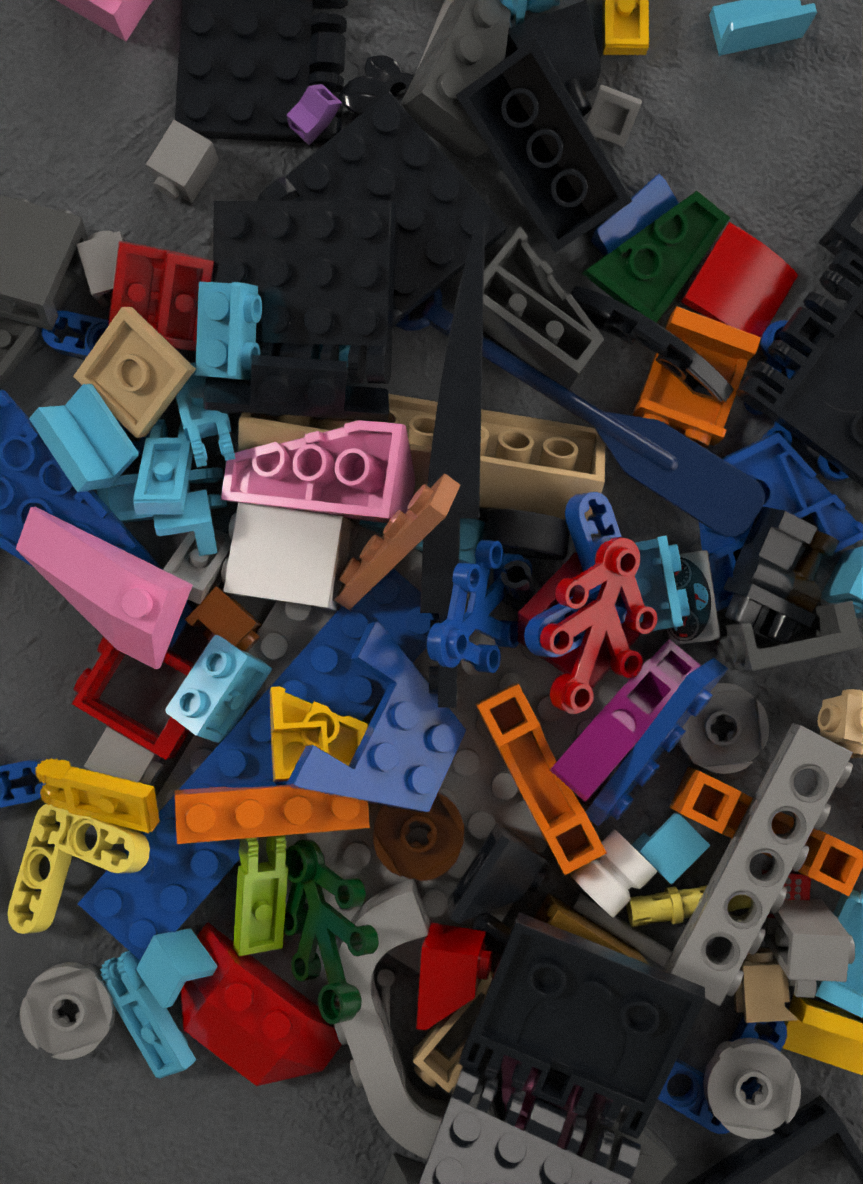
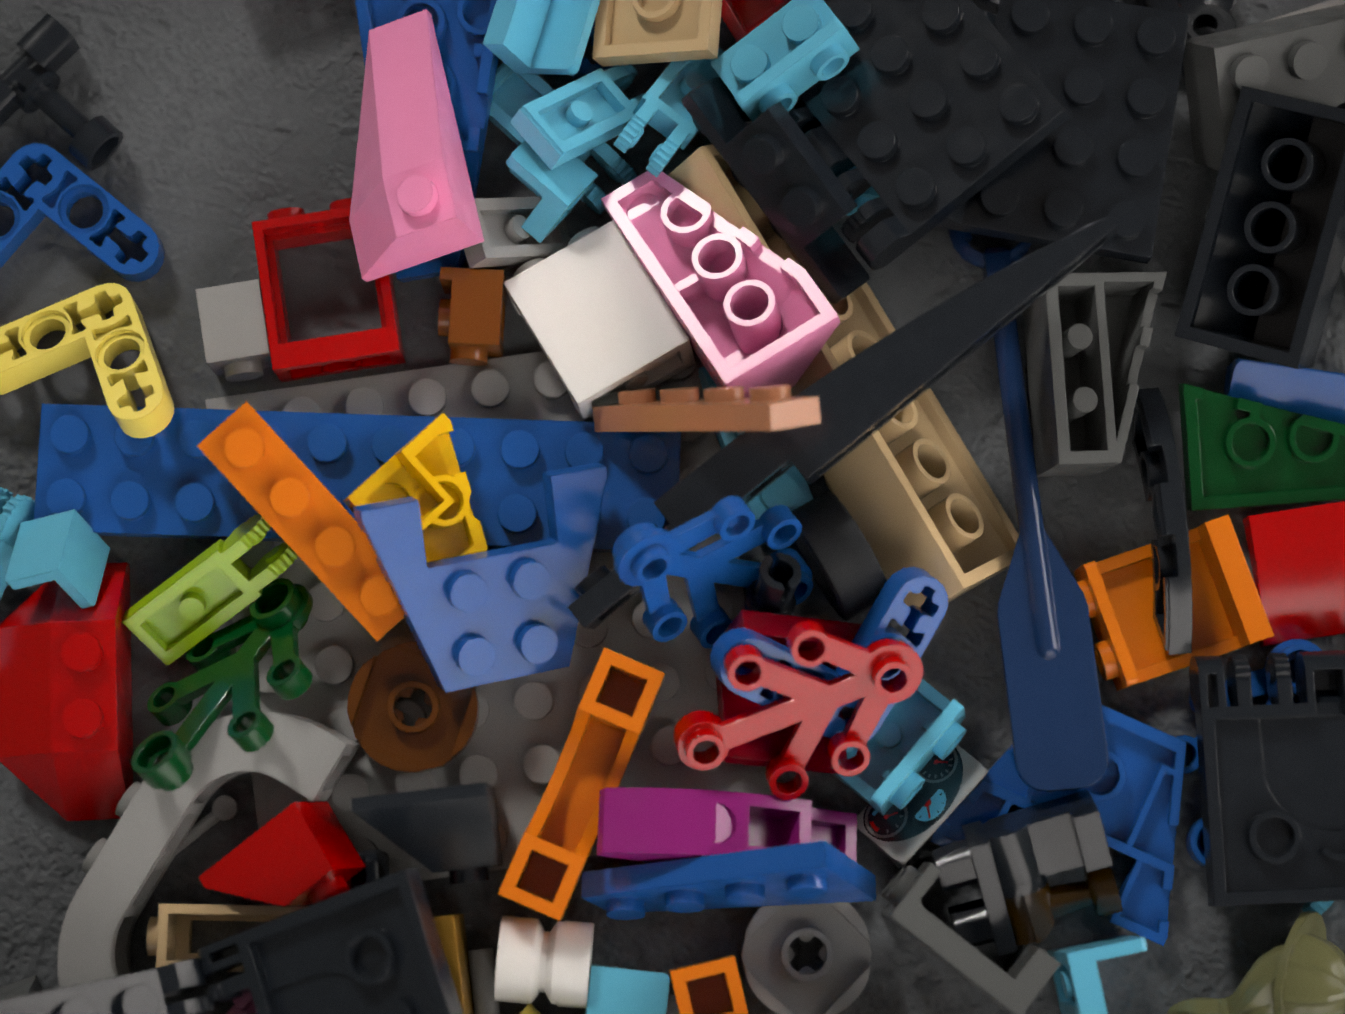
camera: 55 degrees right, 5 degrees down
yellow hinge [35,758,160,833] -> none
medium azure bracket [165,635,273,743] -> none

